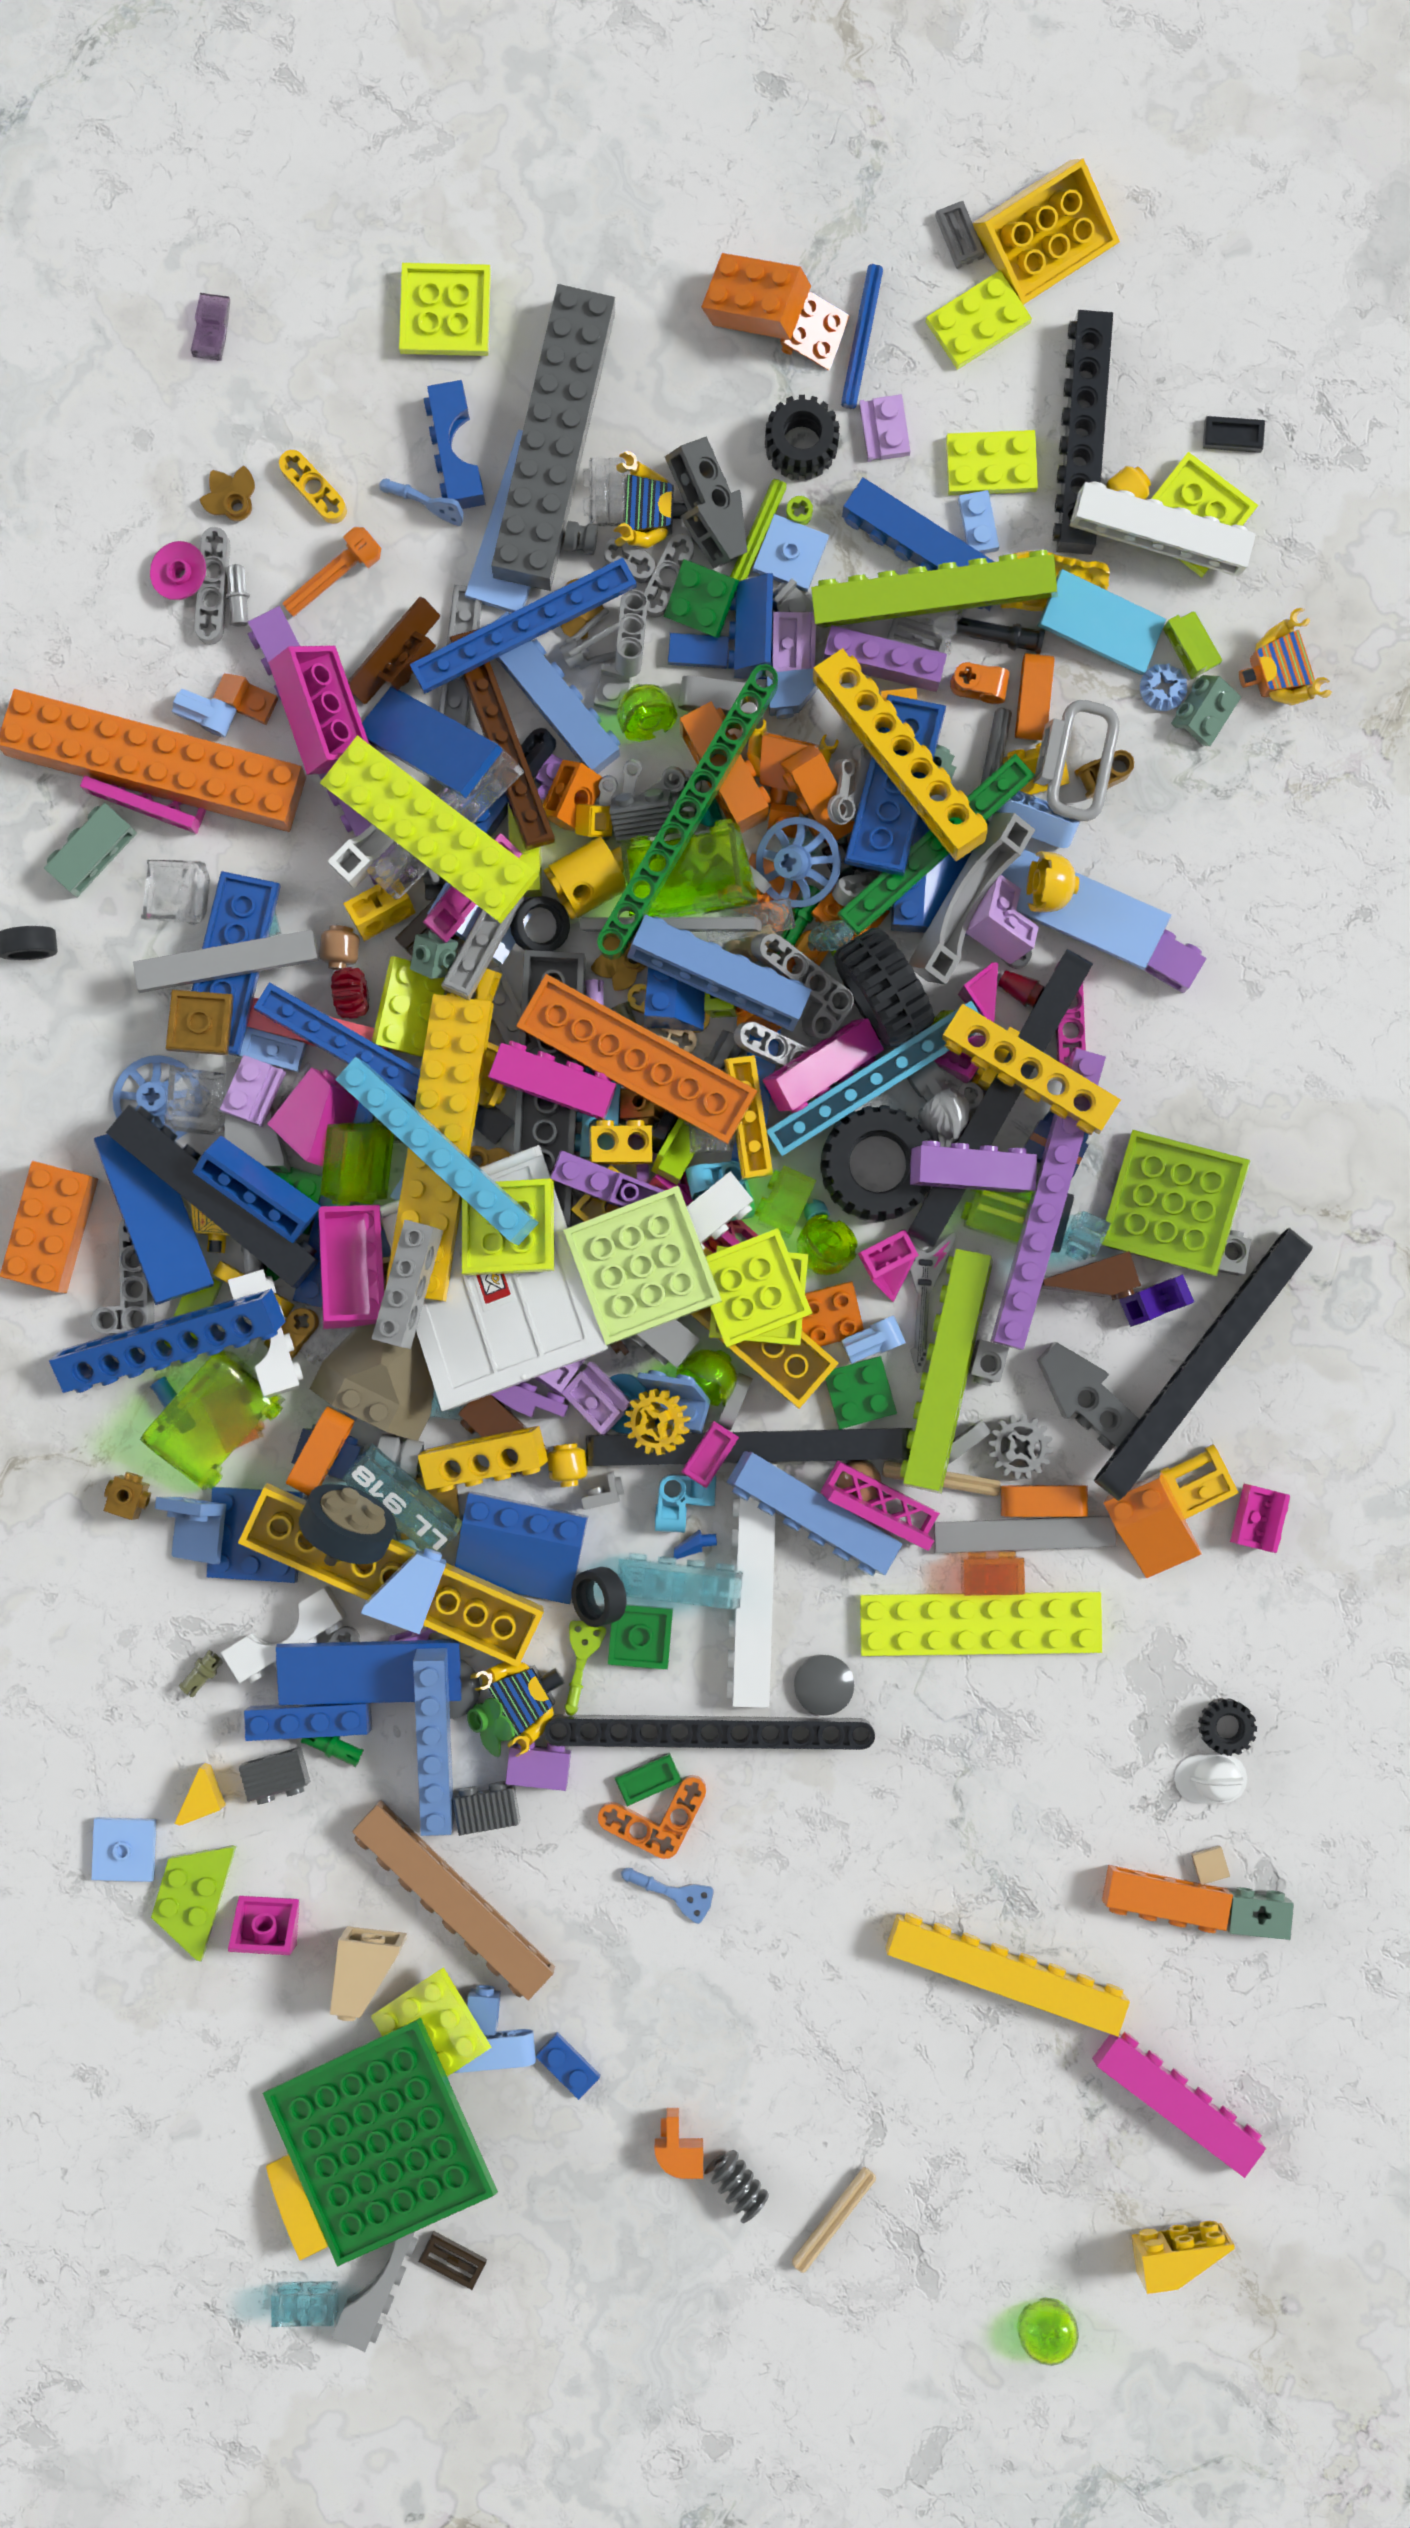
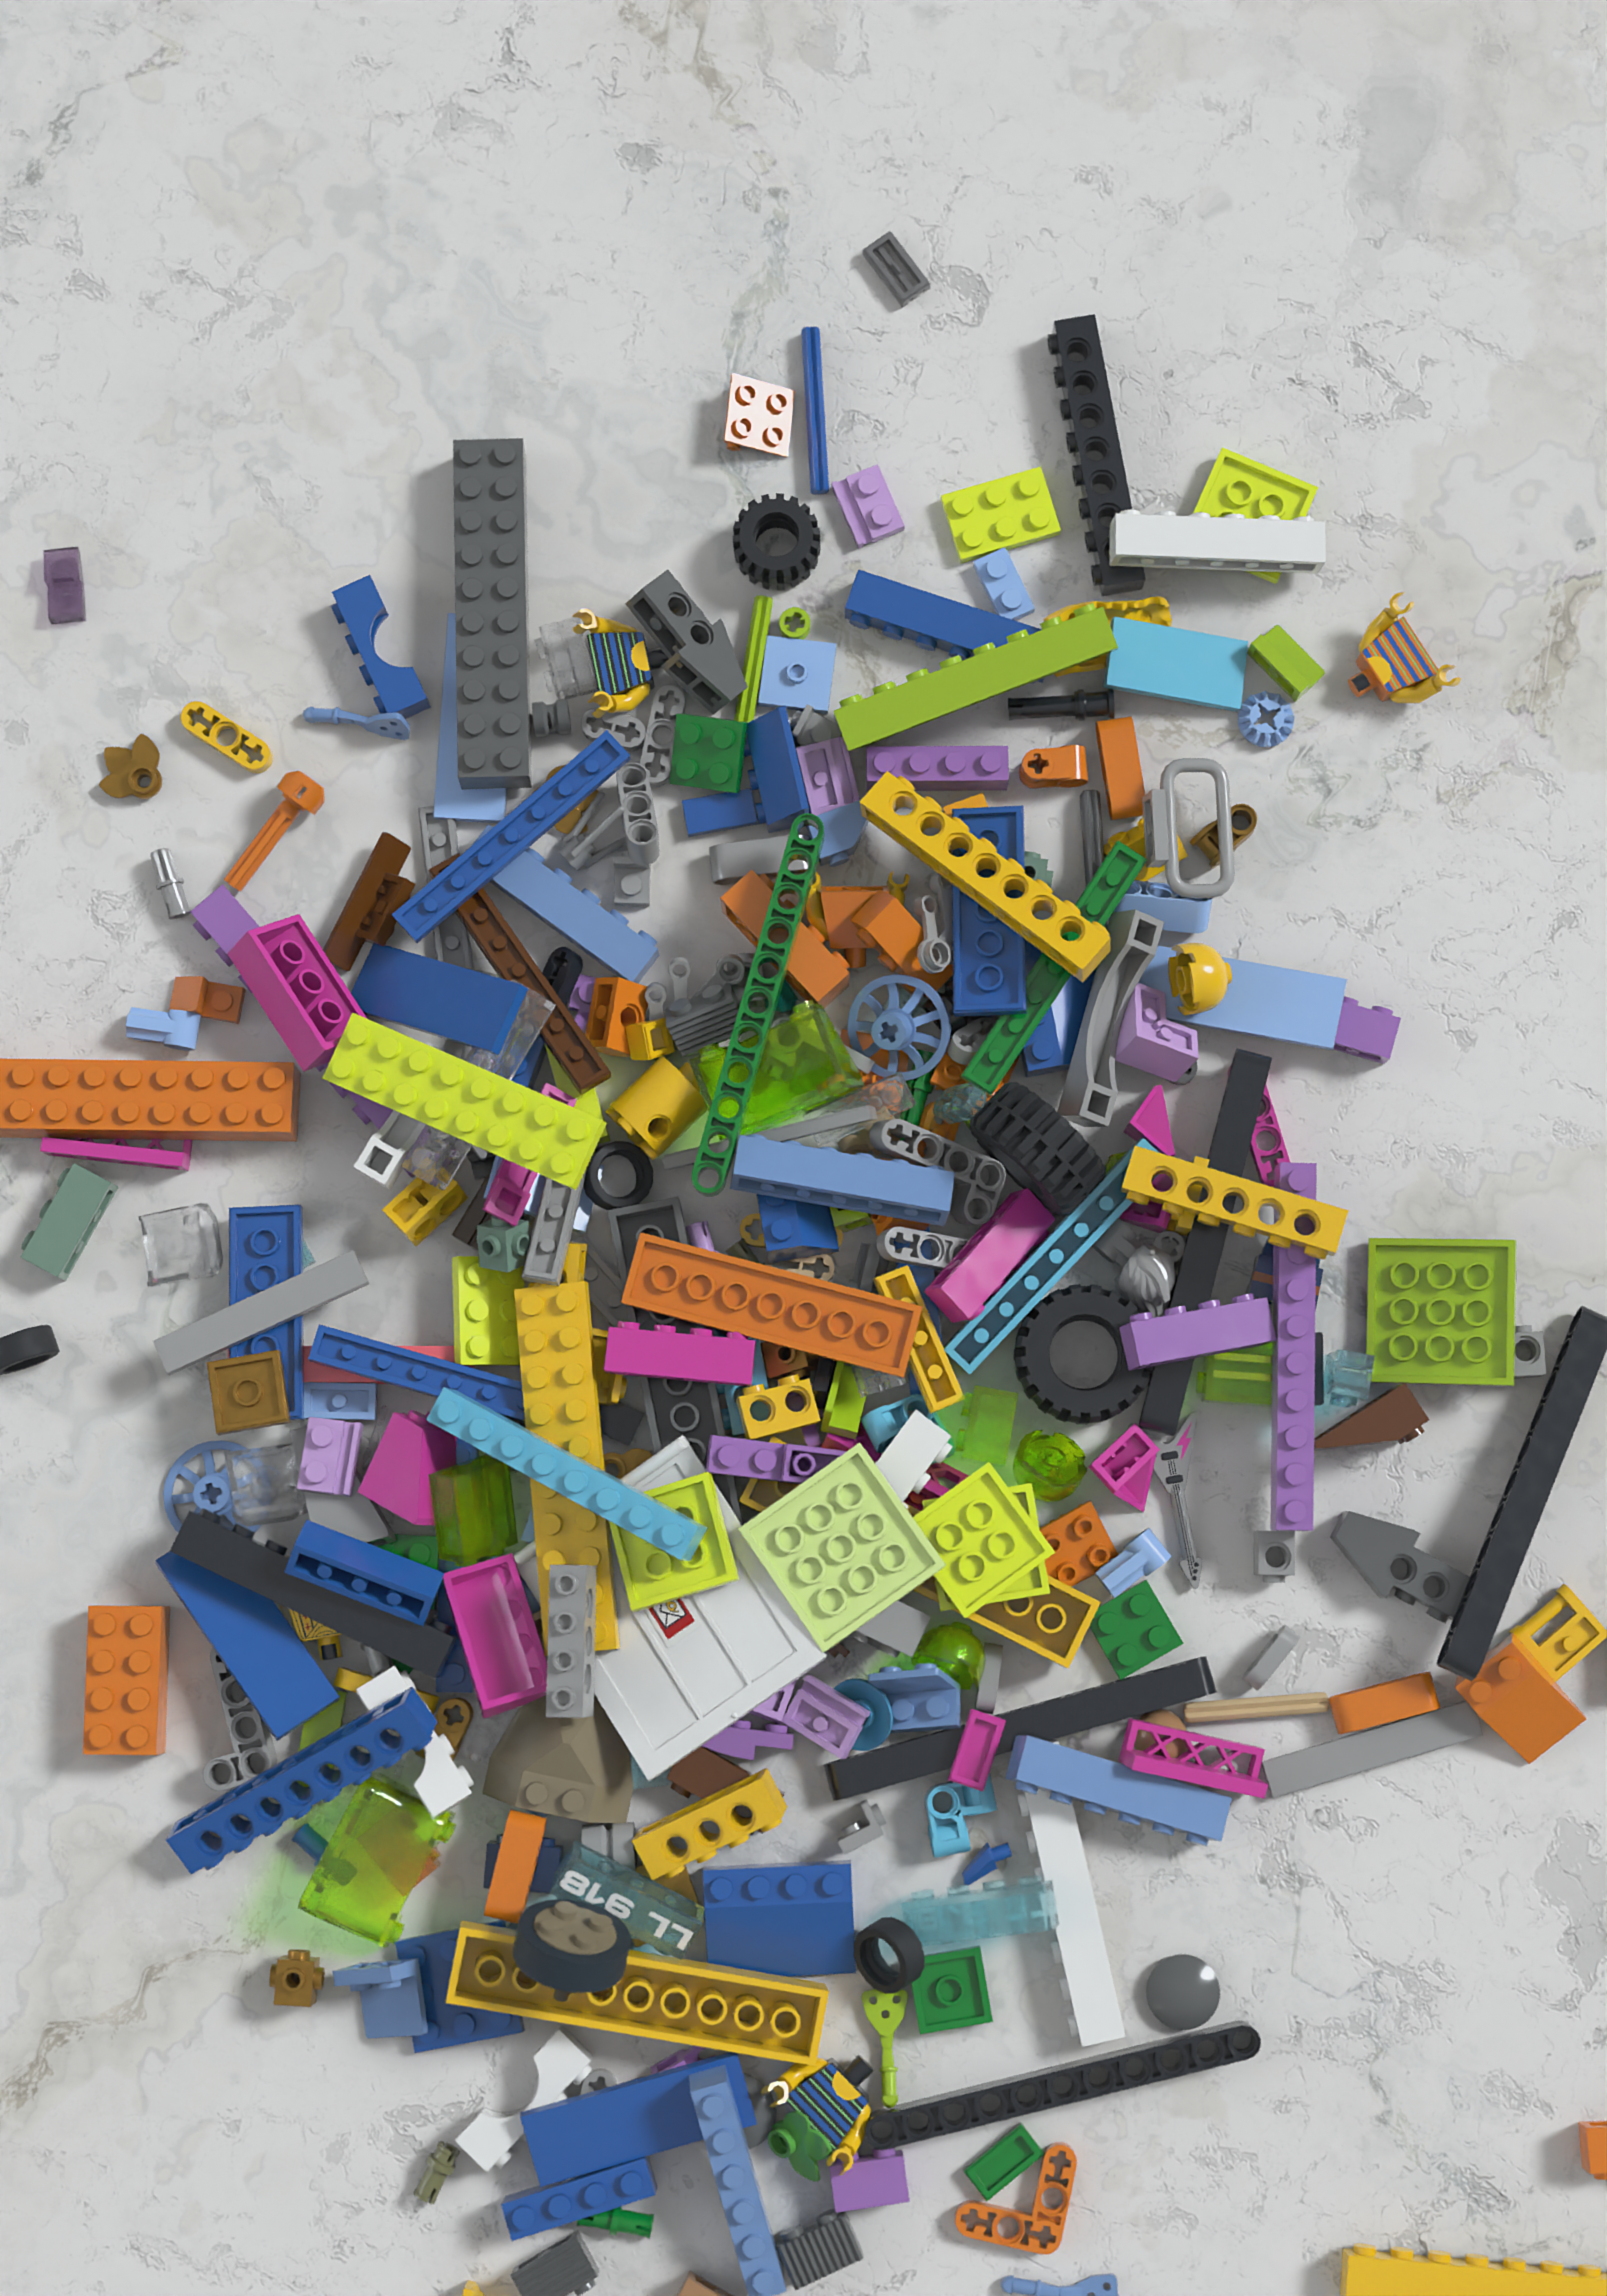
camera: 10 degrees left, 5 degrees down
dark pink dish [150,541,206,600] -> none
light grey beam [194,527,230,645] -> none
medium nougat head [319,925,360,970] -> none
dark red gear [331,967,370,1019] -> none
light blue slope [361,1548,446,1634] -> none
neon yellow plate [399,262,491,356] -> none
yellow head [547,1443,588,1487] -> none
pearl gold plate [591,937,647,991] -> none
clear neon green cylinder [616,684,678,742] -> none
yellow gear [624,1388,691,1455] -> none
orange brick [701,253,811,340] -> none
orange plate [767,803,800,838] -> none
hinge [804,1199,830,1225] -> none
neon yellow plate [860,1591,1102,1656] -> none
light grey tile [887,617,951,653] -> none
lime brick [900,1249,993,1494] -> none
clear plant [918,609,969,654] -> none
neon yellow plate [925,270,1032,370] -> none
clear orange brick [961,1550,1025,1596] -> none
yellow slope [972,158,1120,305] -> none
light grey gear [987,1414,1054,1480] -> none
dark red cone [998,970,1045,1008] -> none
yellow head [1106,466,1151,500] -> none
dark purple brick [1119,1274,1194,1327] -> none
sand green bracket [1171,675,1241,746] -> none
black tile [1203,416,1265,453] -> none

